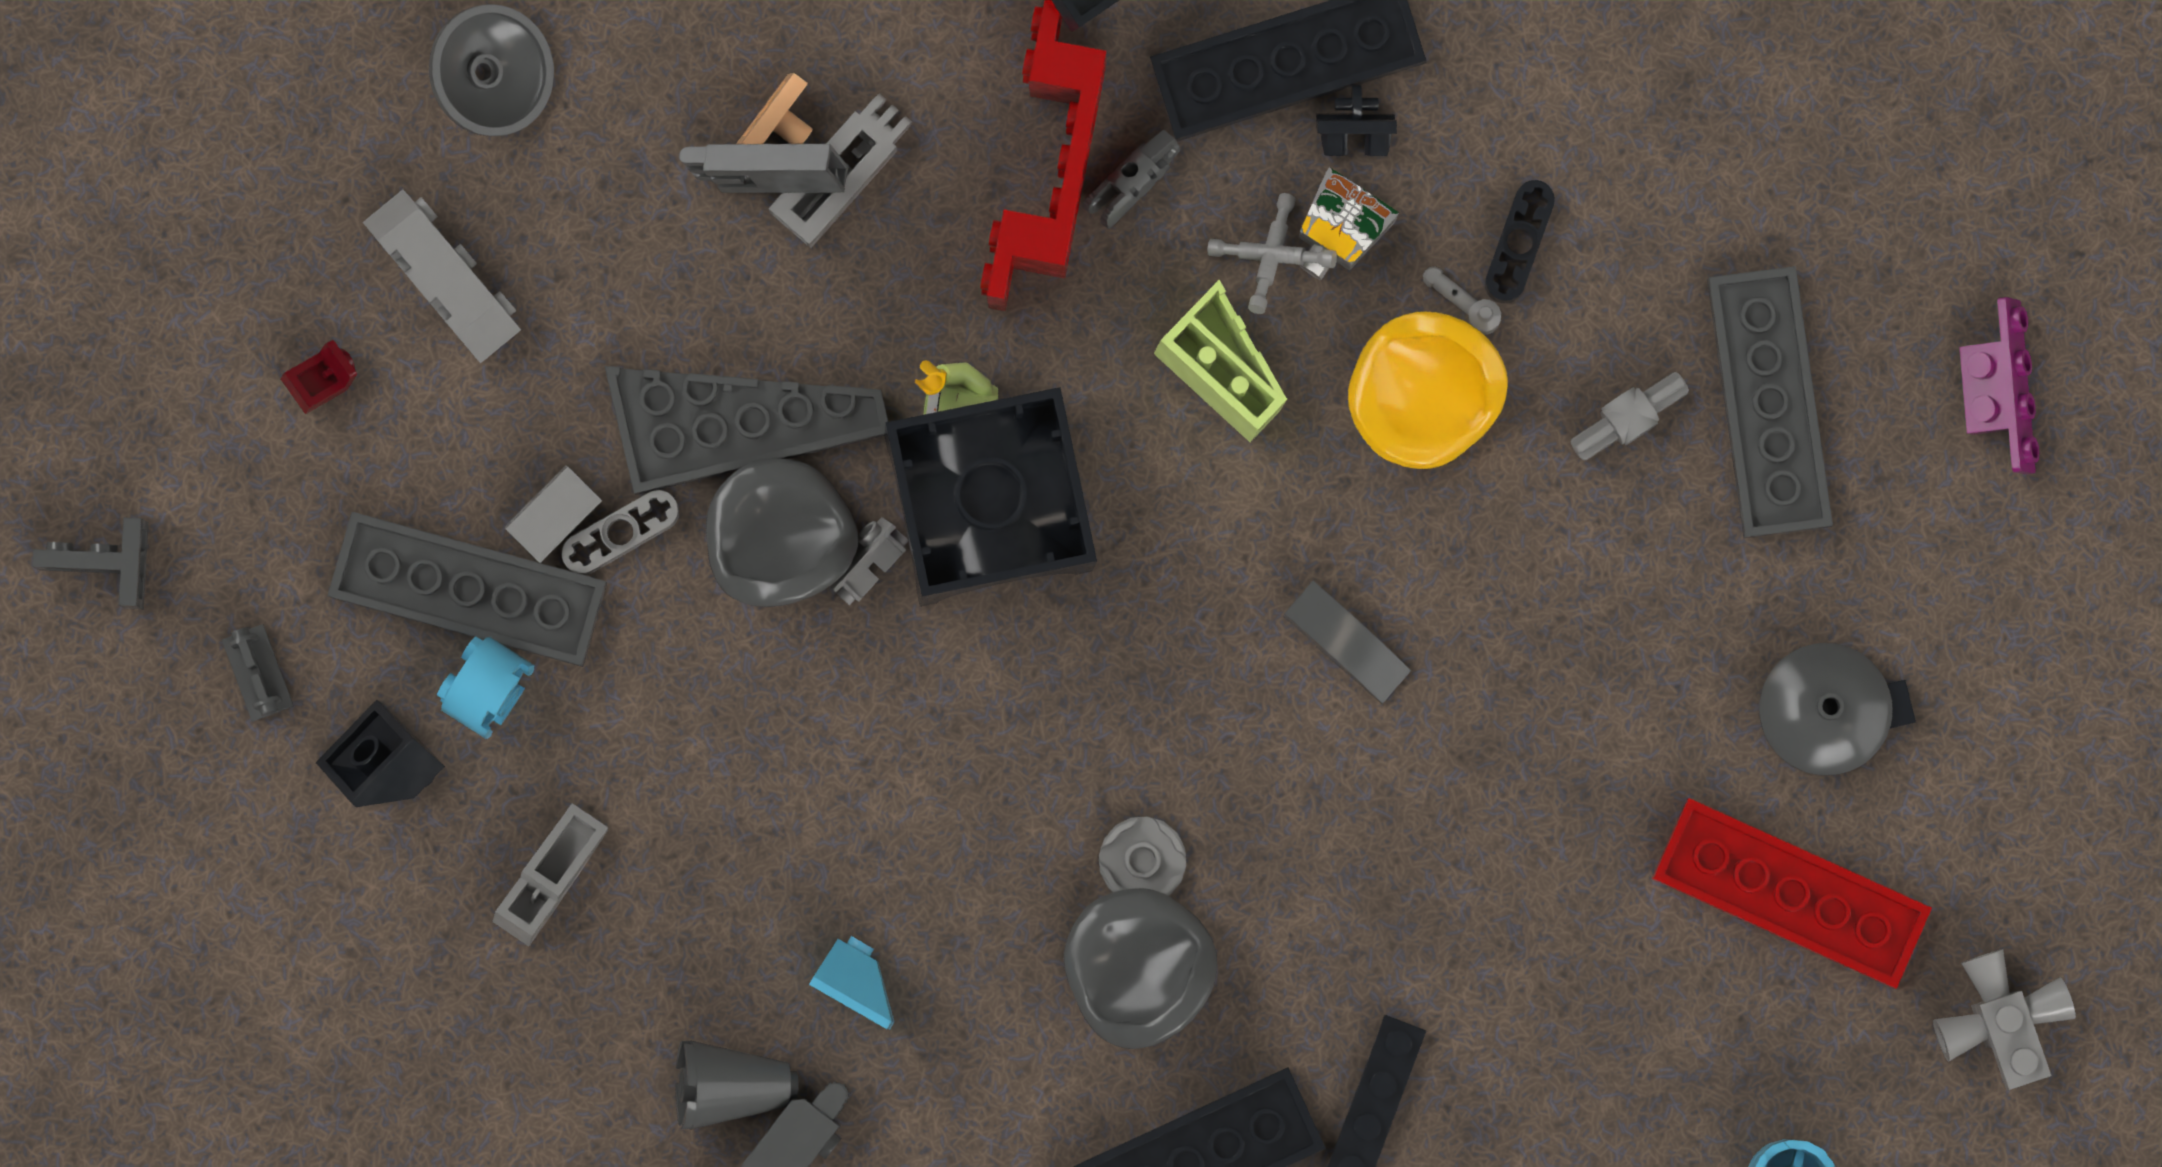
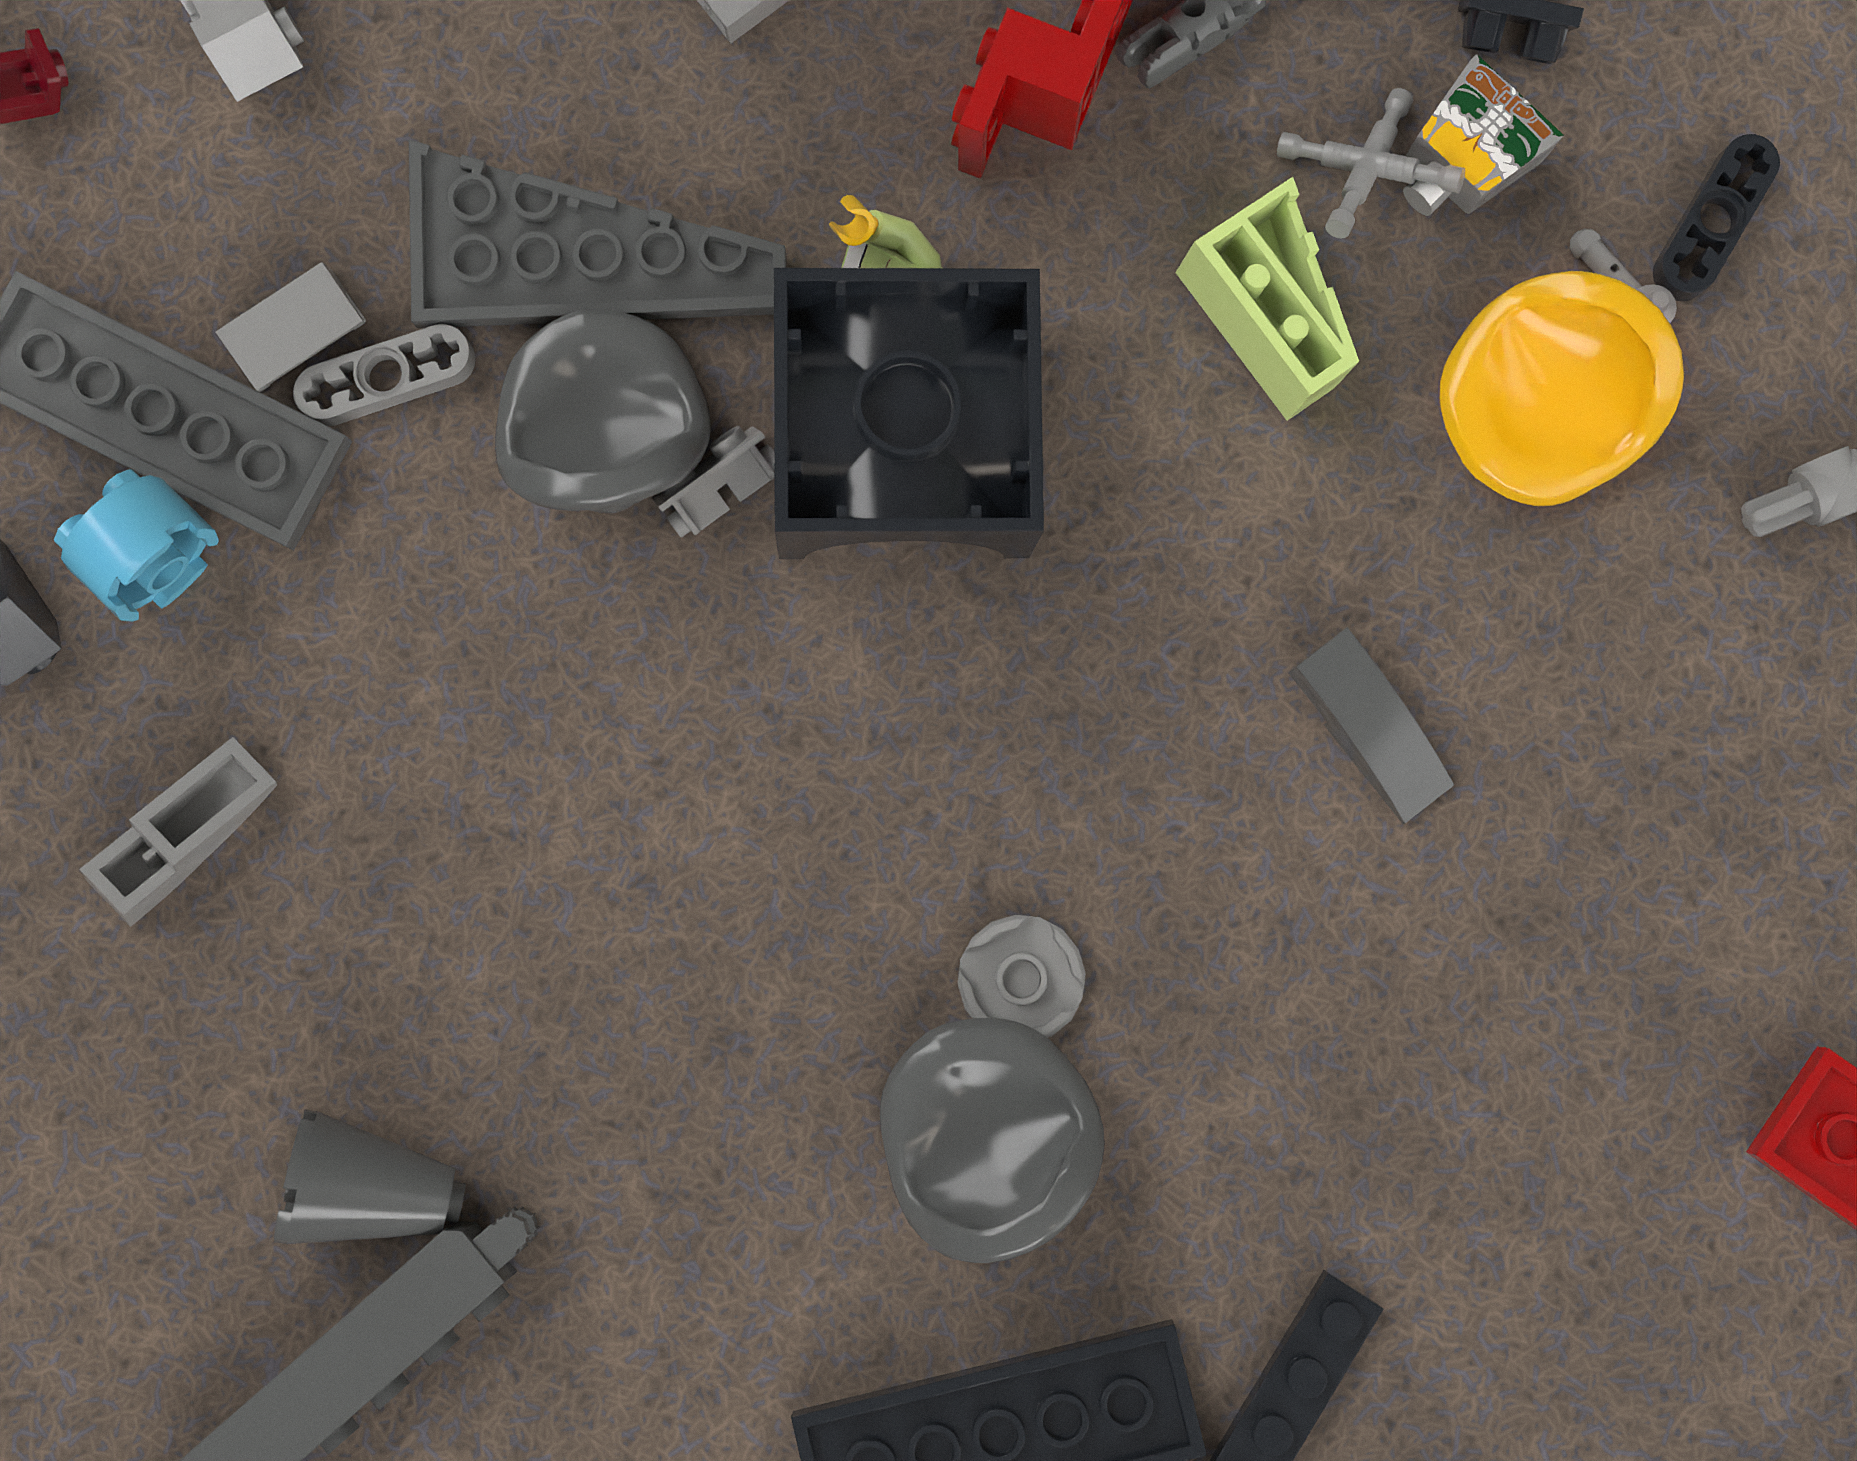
camera: 15 degrees right, 0 degrees up
medium azure slope [809,936,894,1030] -> none

